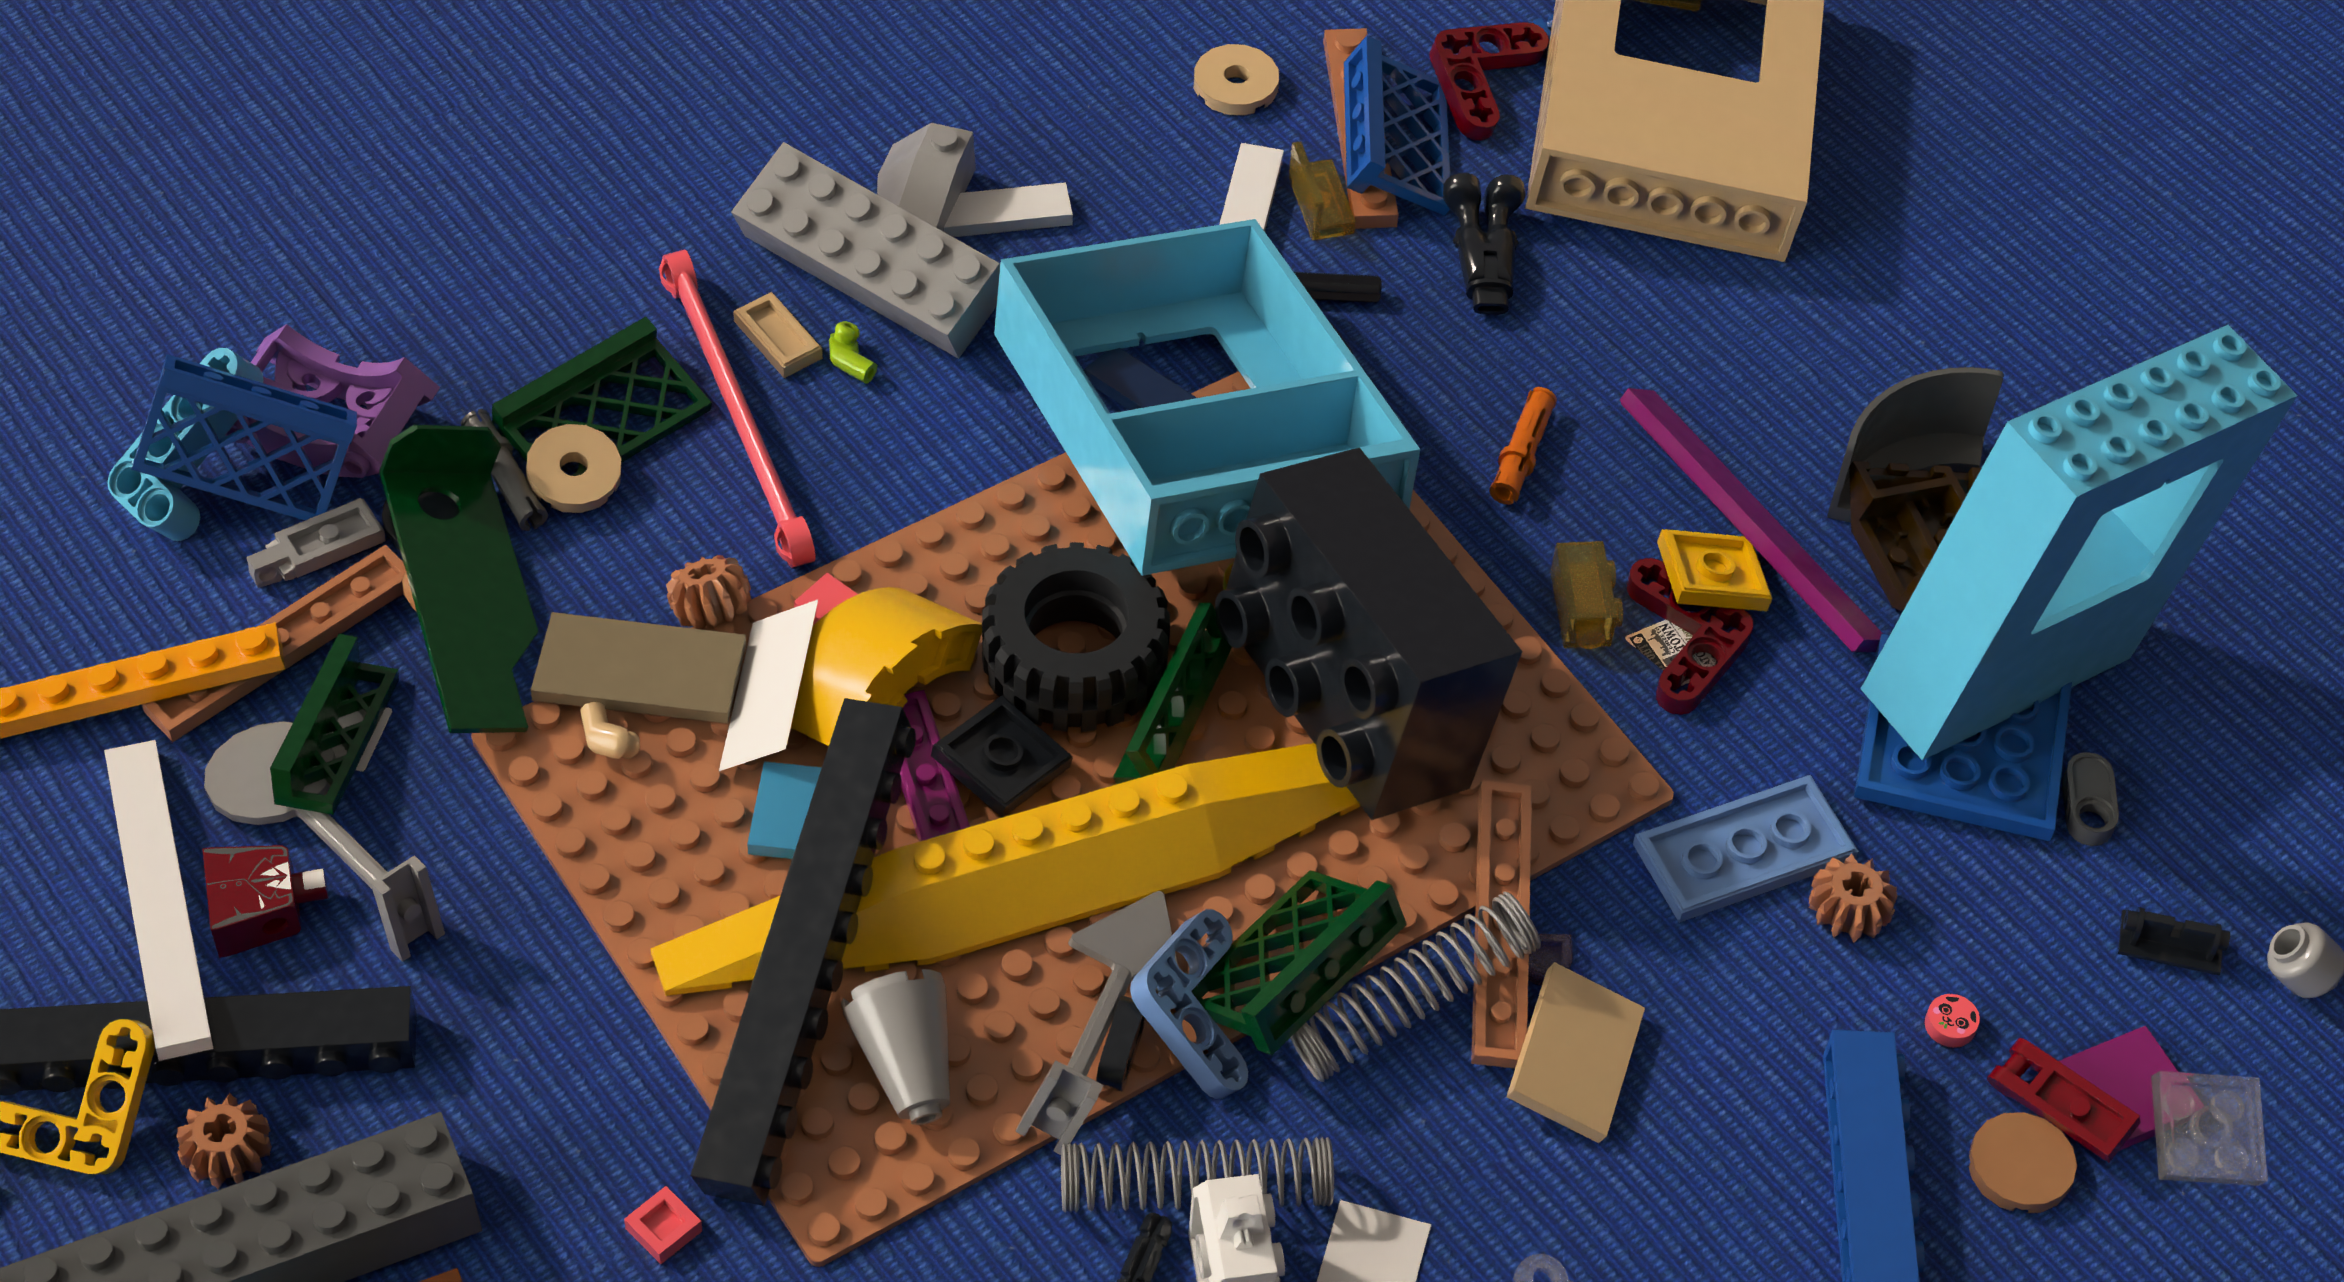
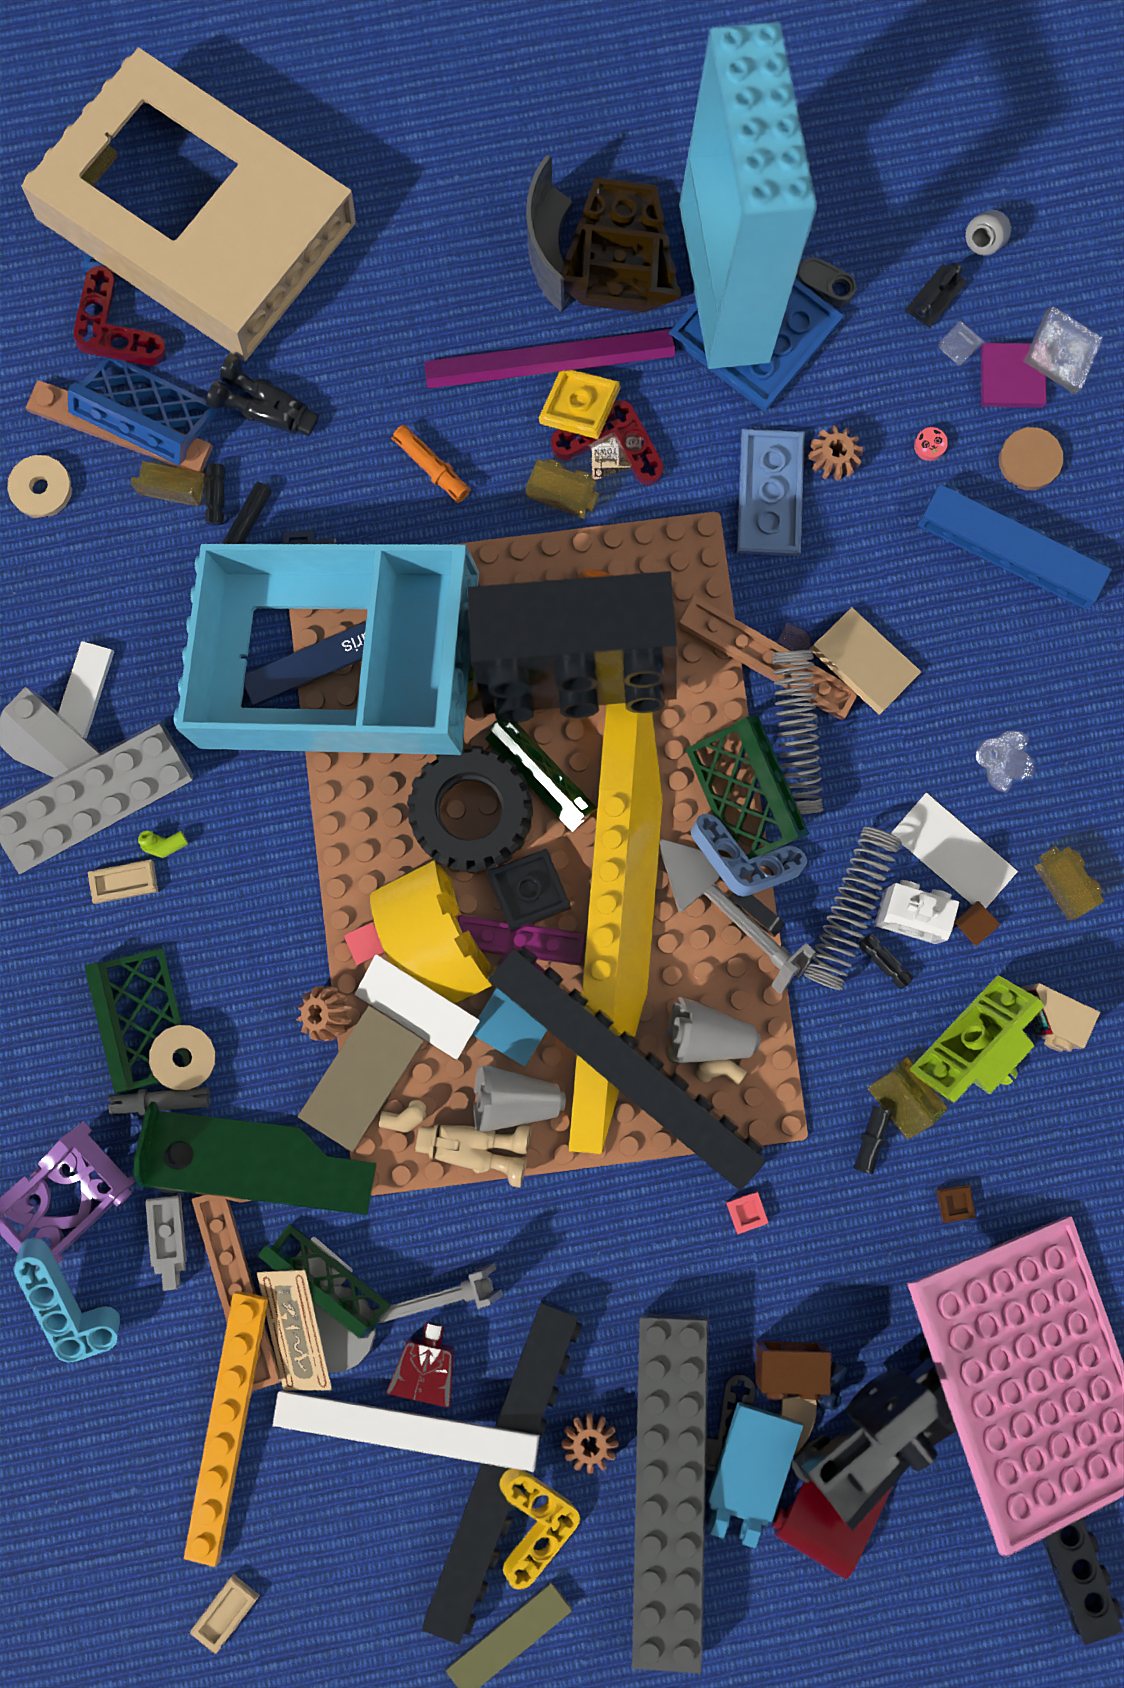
camera: 60 degrees left, 30 degrees up
blue fence [131,354,357,520] -> none
coral piece [659,250,816,568] -> none
white tile [1219,143,1284,231] -> none
dark red plate [1987,1038,2141,1163] -> none
none -> black axle [205,463,225,526]
none -> sticker [257,1270,332,1390]
none -> tan piece [415,1124,531,1188]
none -> light grey cone [473,1065,566,1132]
none -> tan arm [696,1059,747,1085]
none -> clear tile [938,321,983,367]

